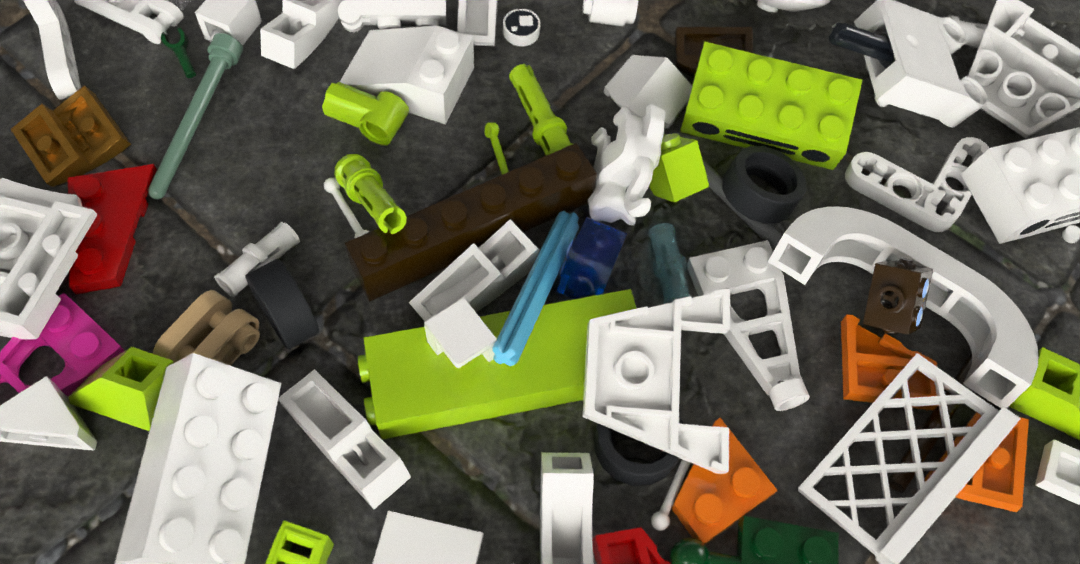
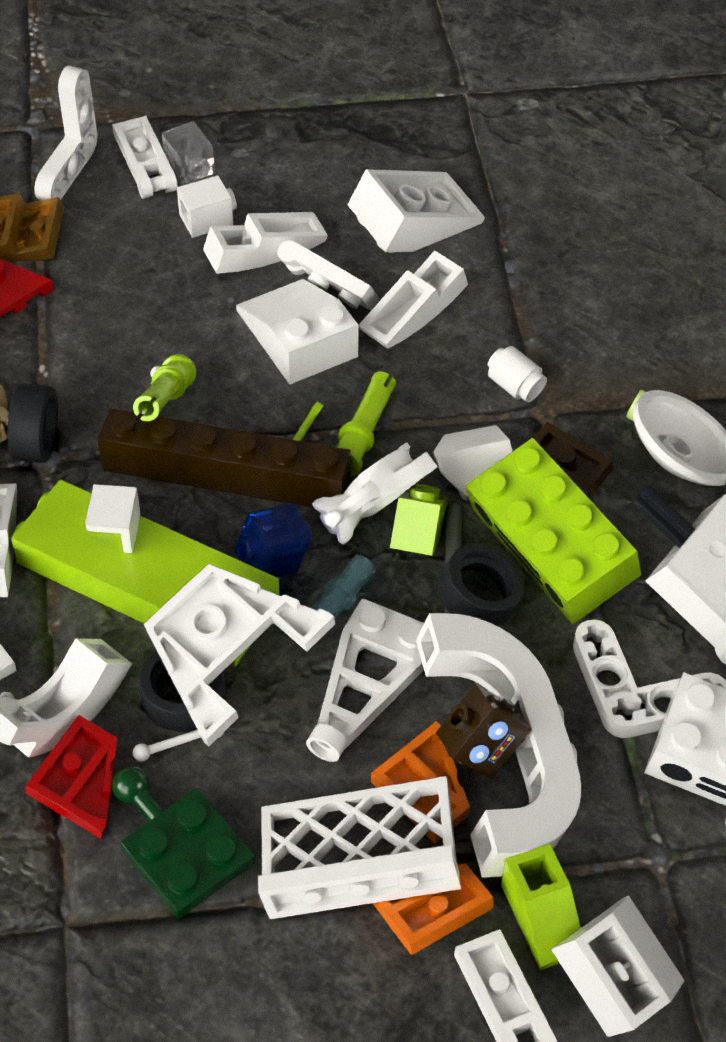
camera: 45 degrees right, 10 degrees down
sand green piece [148,33,243,199] -> none
dark green hand [161,27,196,78] -> none
white pin [214,222,300,298] -> none
lime piece [322,82,409,145] -> none
white slope [409,219,540,321] -> none
medium azure axle [492,211,579,366] -> none
tile [503,9,540,46] -> none
orange wing [671,418,778,545] -> none

